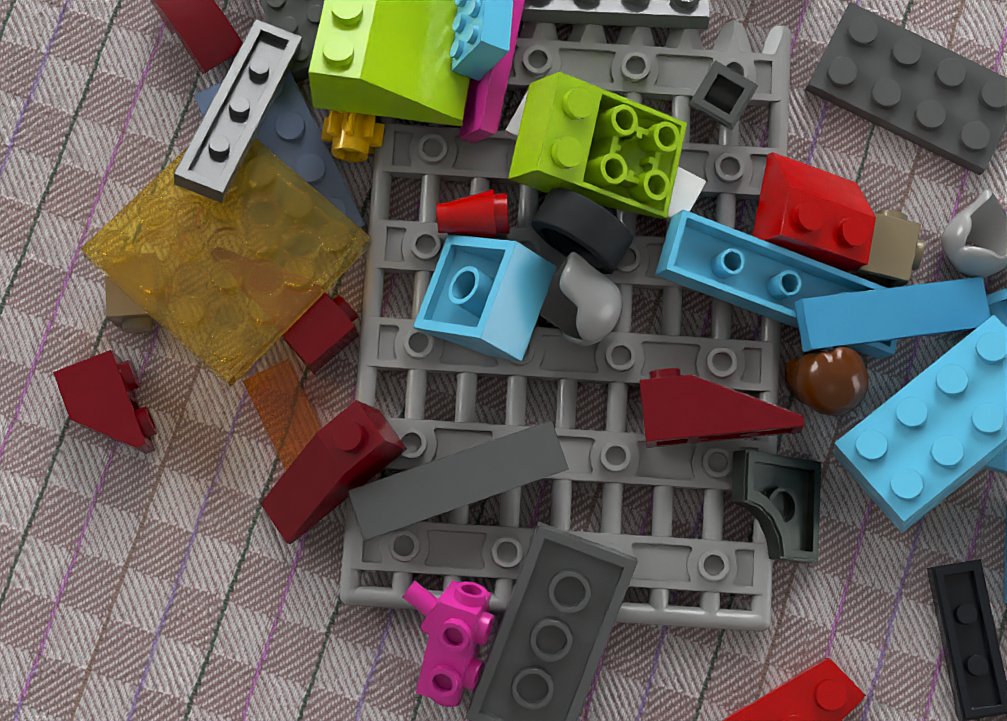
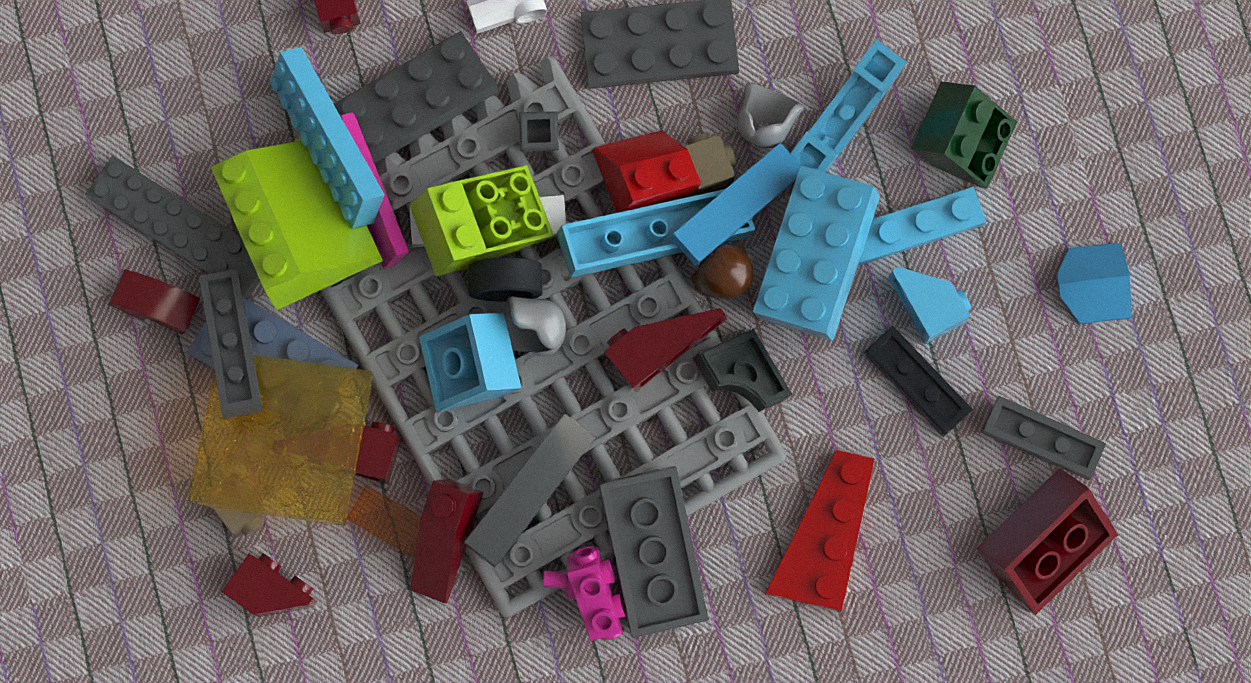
camera: 30 degrees left, 0 degrees up
yellow gear [321,110,385,163] -> none
red cone [436,189,510,239] -> none

